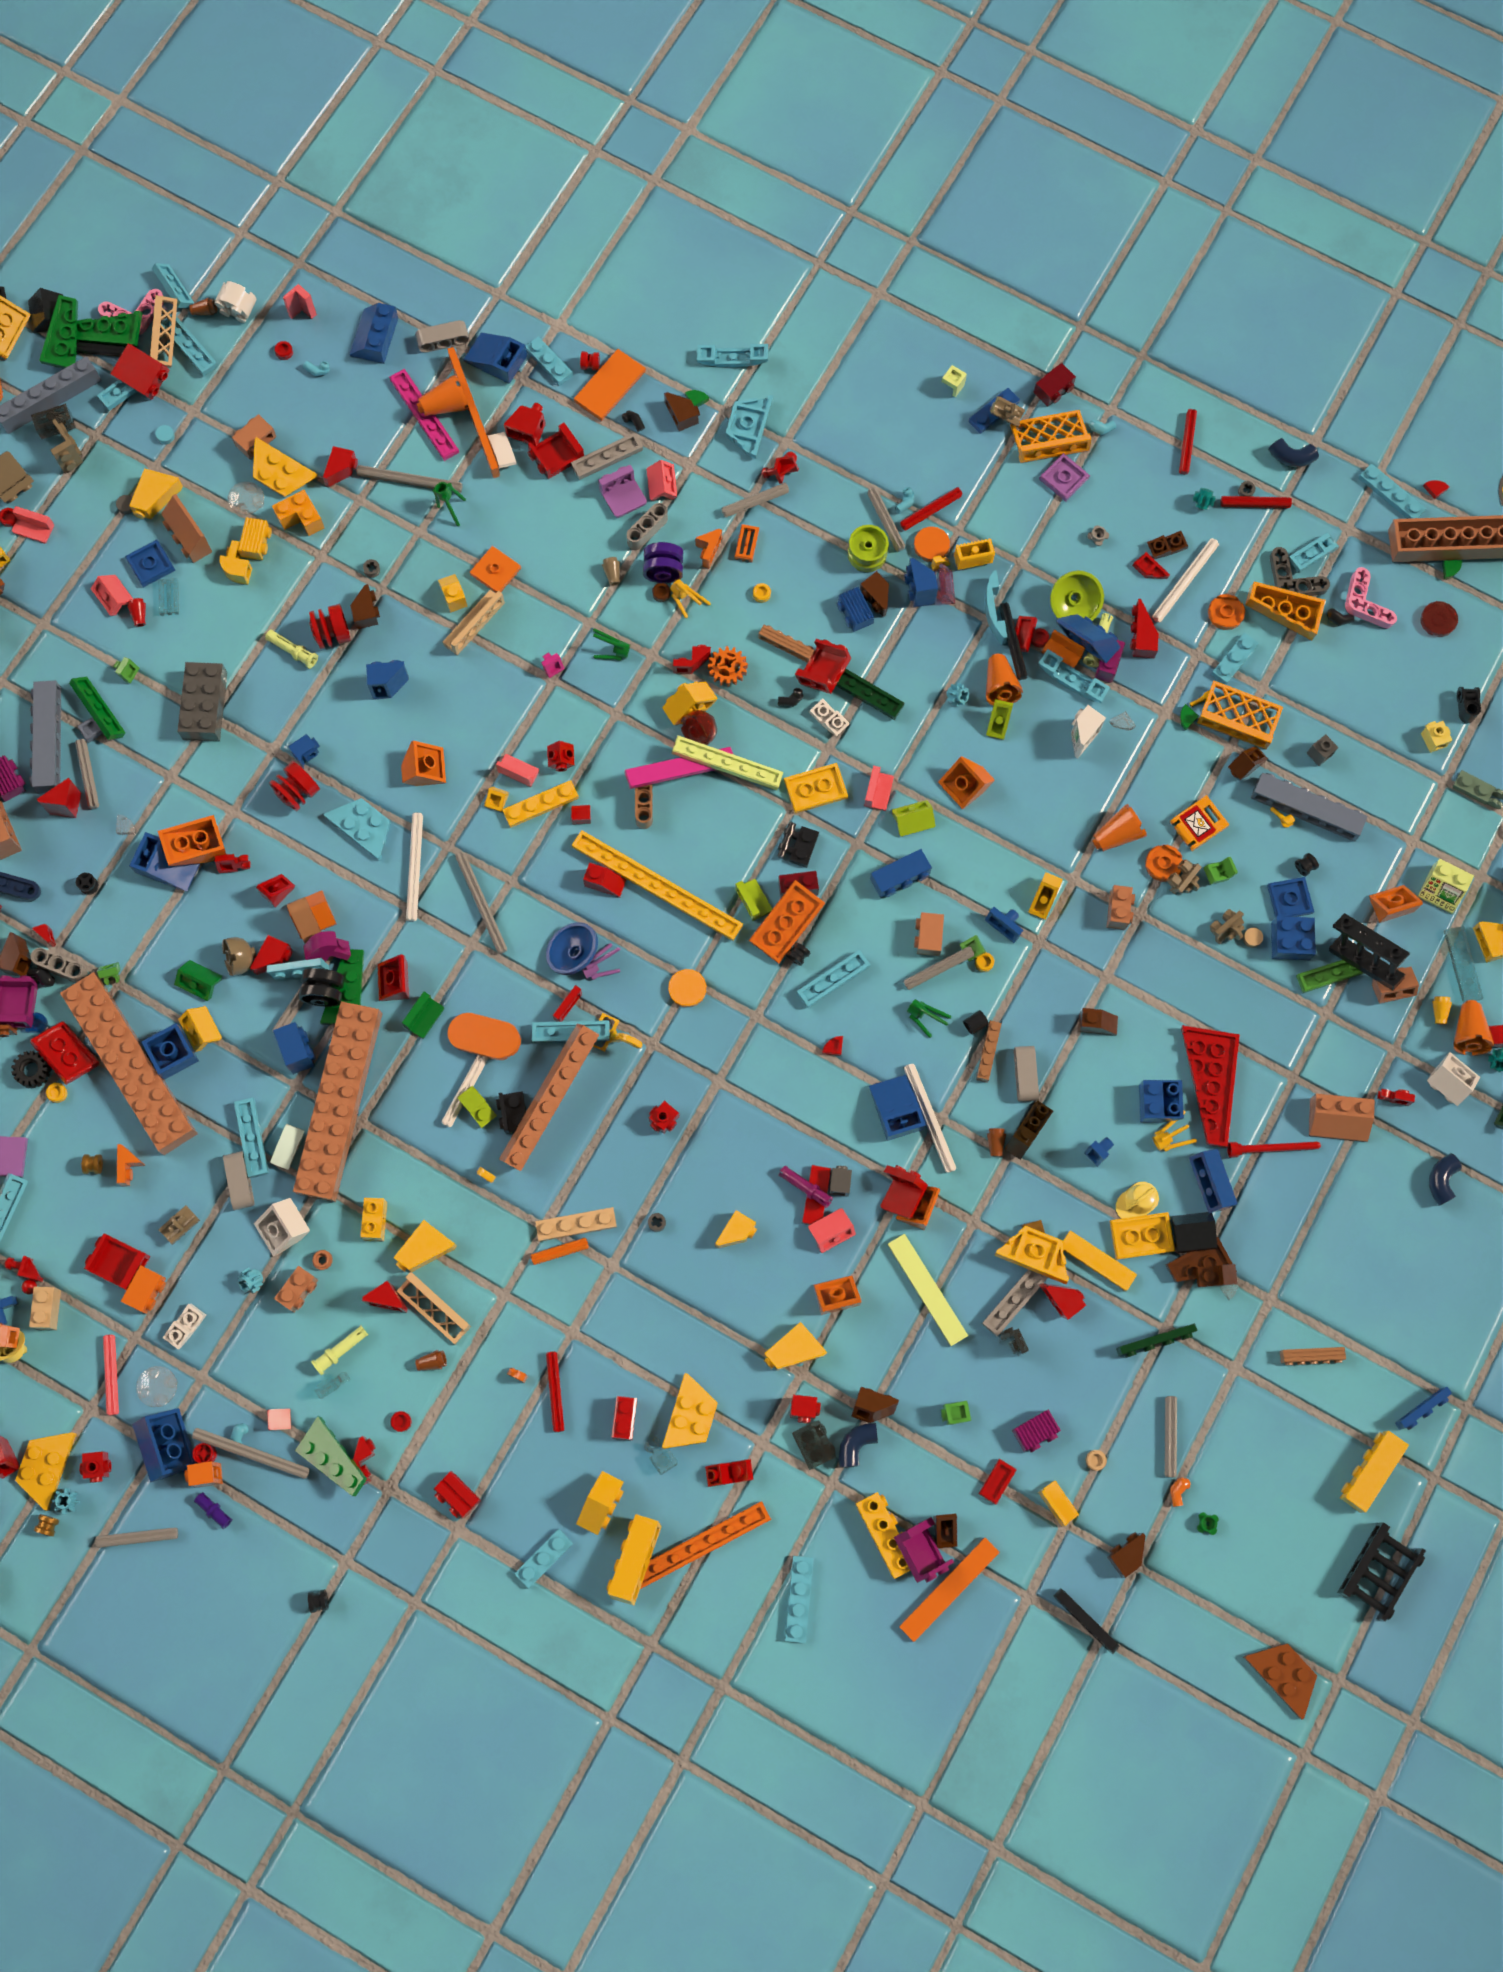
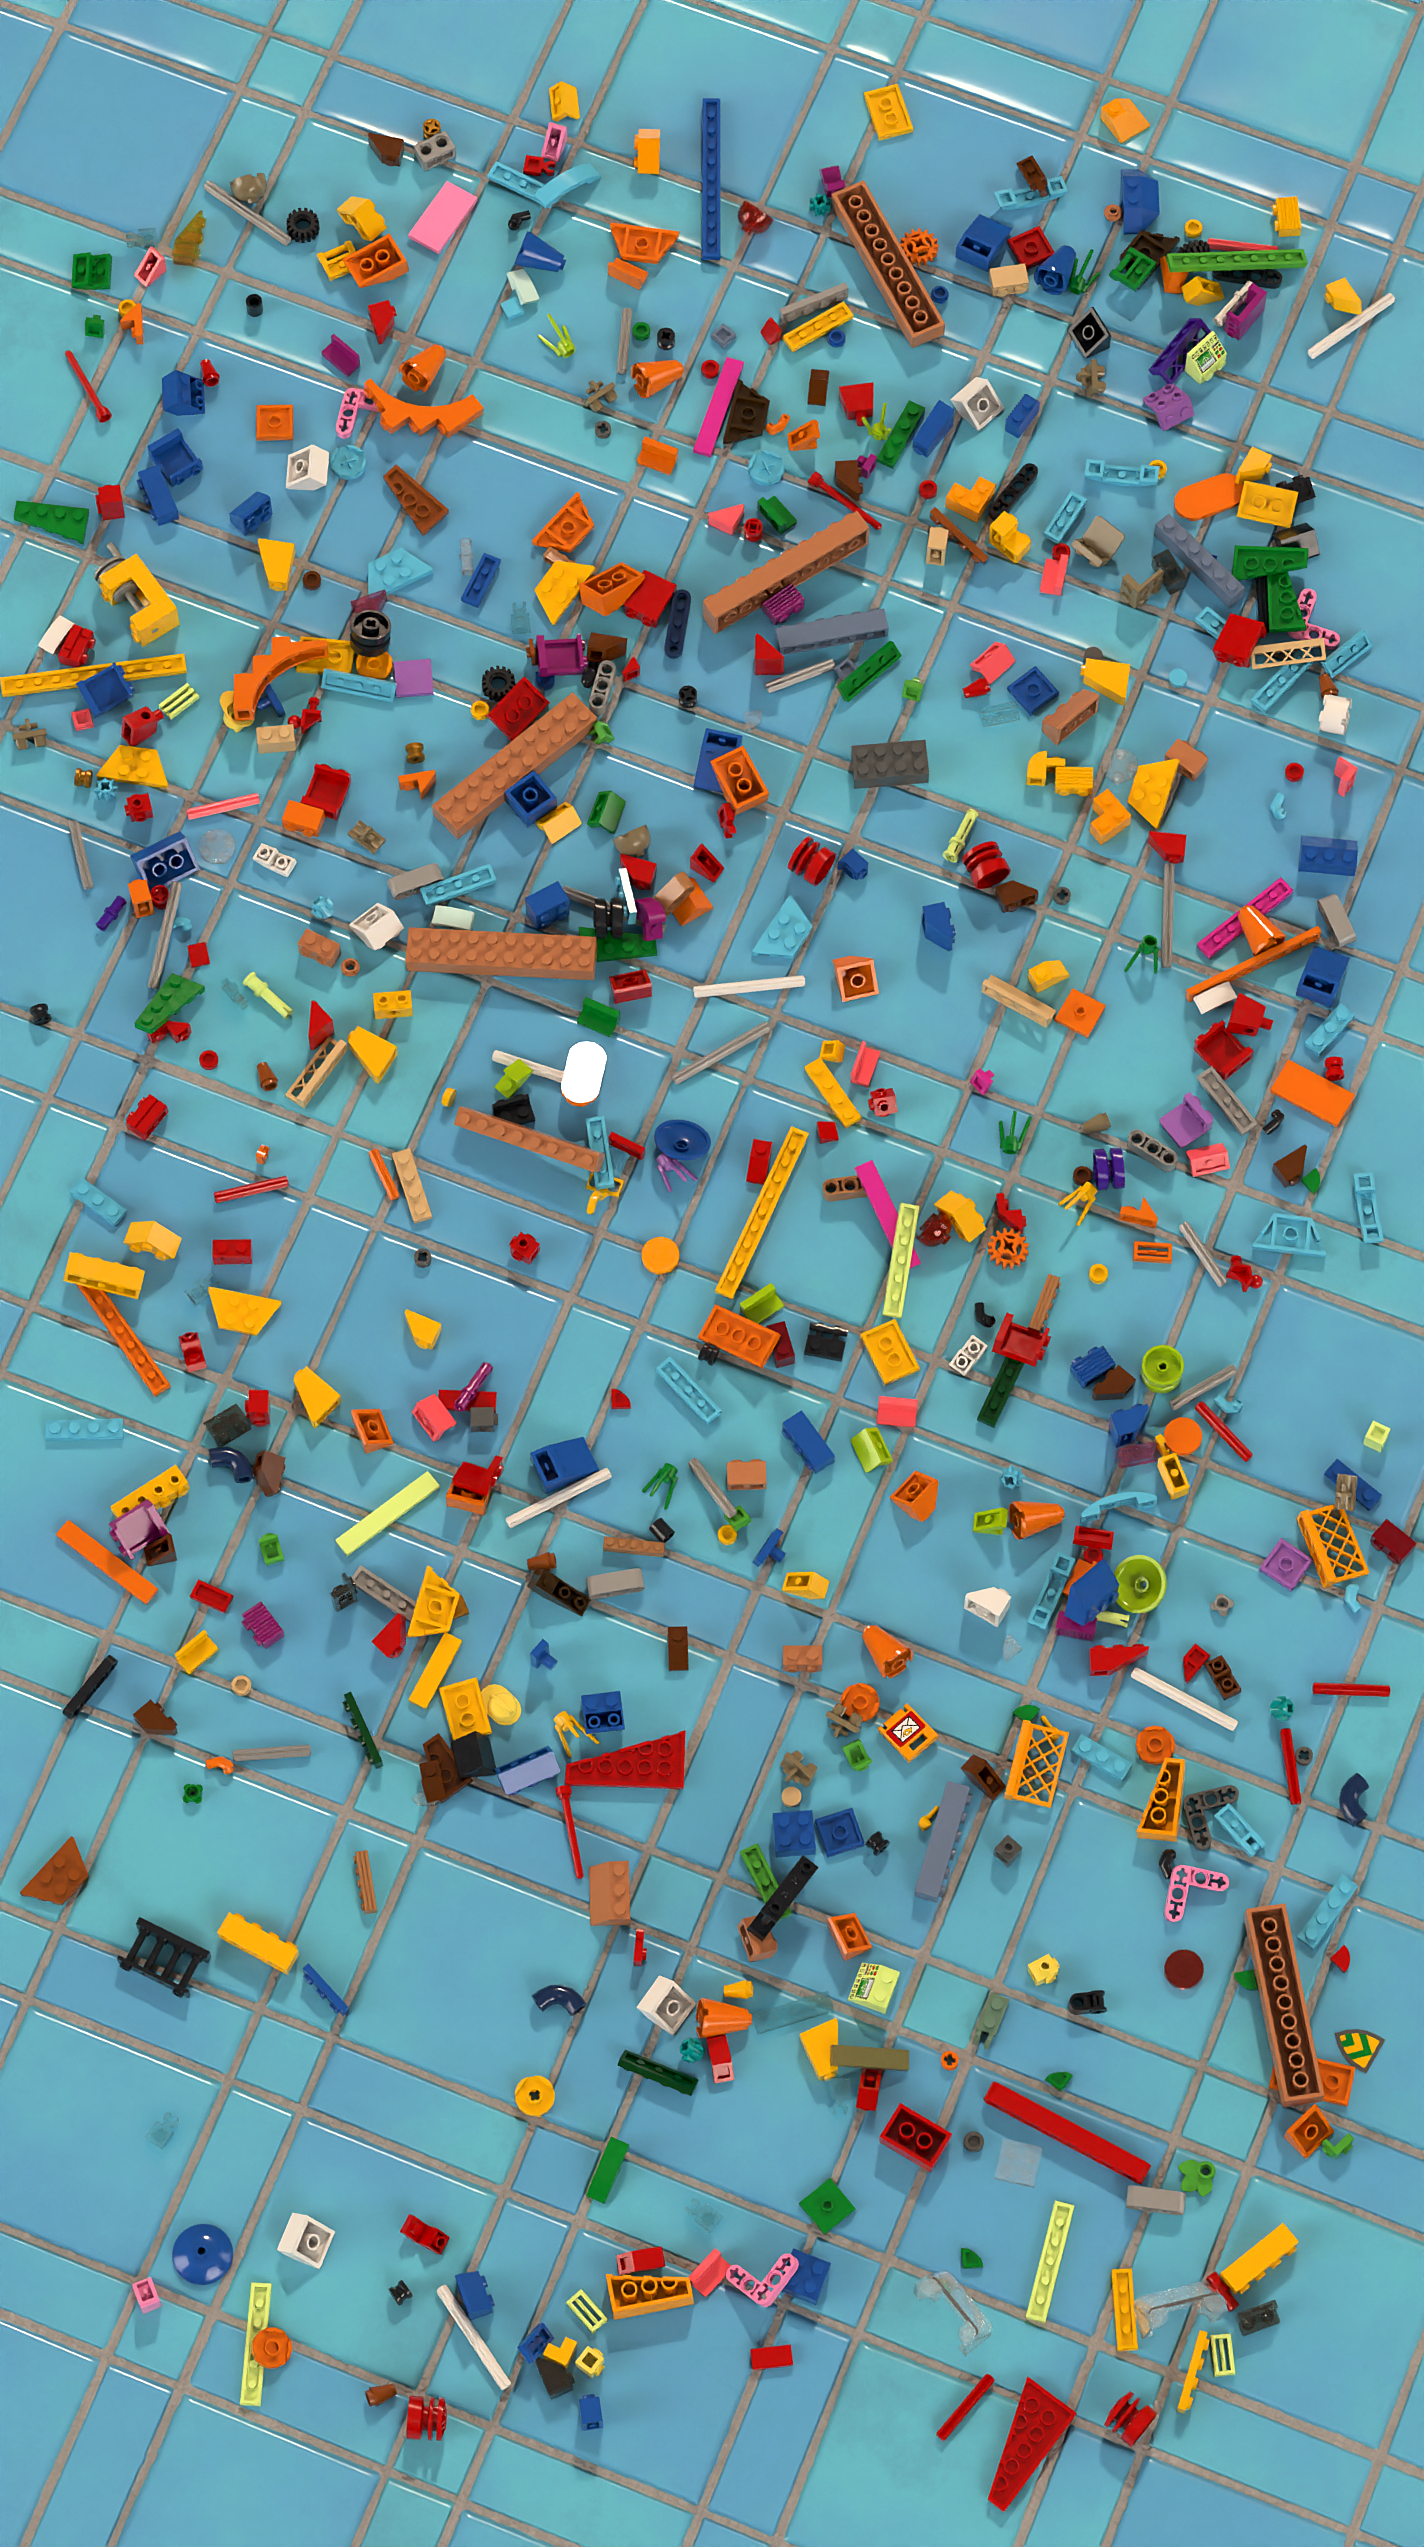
camera: 85 degrees right, 5 degrees down
black axle [999,602,1027,680] -> none

